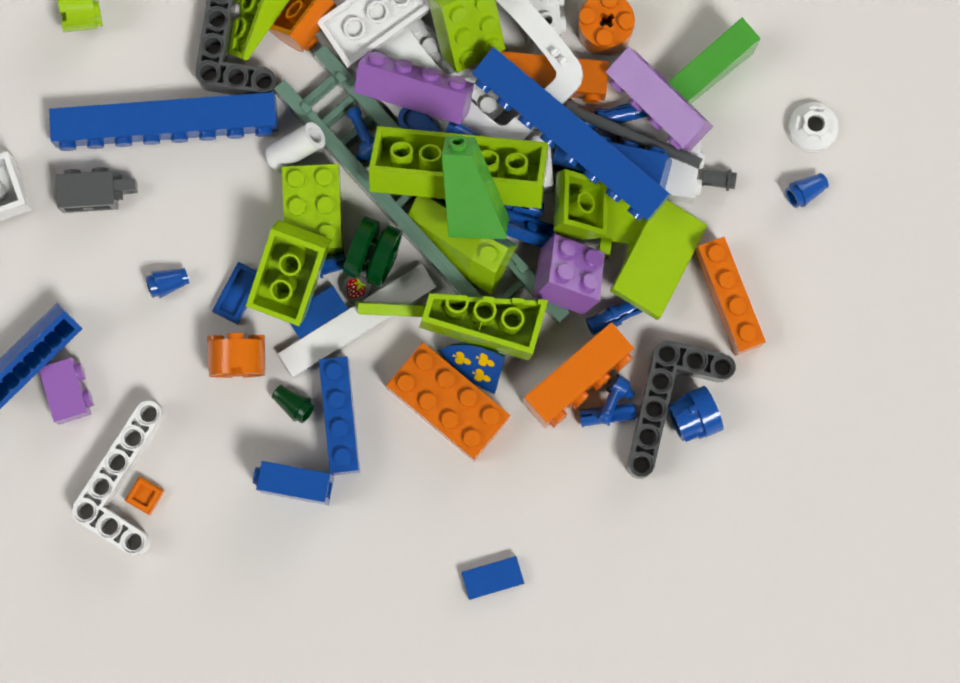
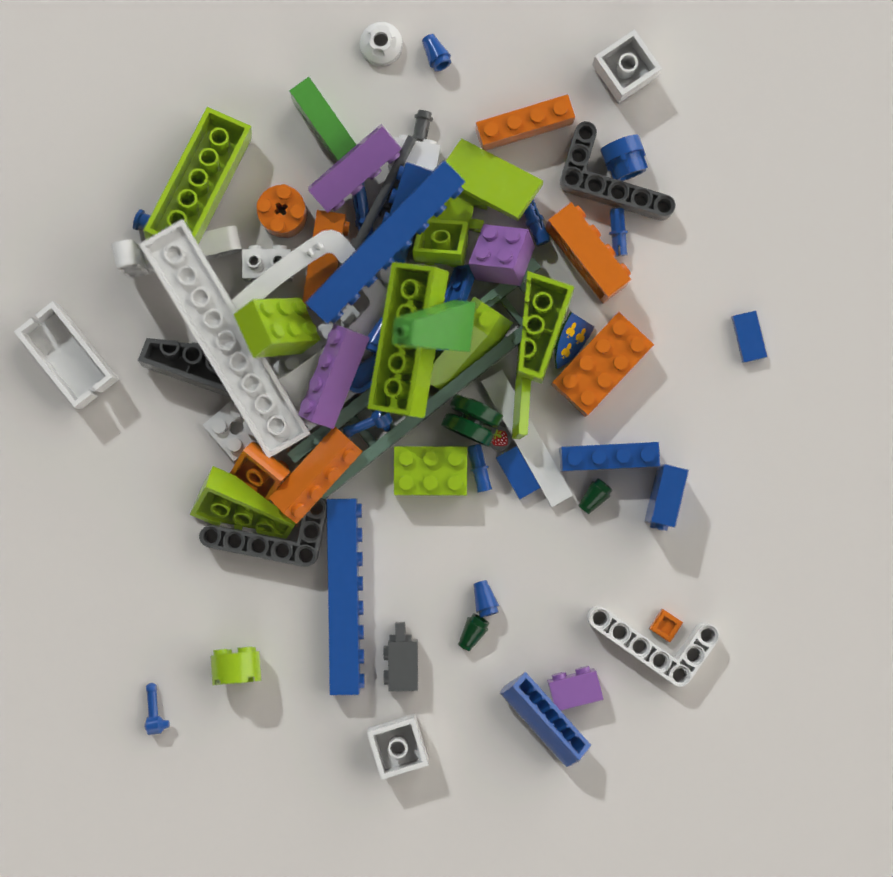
camera: 85 degrees left, 5 degrees up
orange brick [207,333,266,378] -> none
blue tile [212,262,257,325] -> none
lime brick [245,220,332,326] -> none
white brick [266,122,325,171] -> none
blue piece [597,374,635,424] -> none
none -> orange brick [269,427,363,524]
none -> dark green cone [458,613,489,651]
none -> white brick [592,29,662,103]

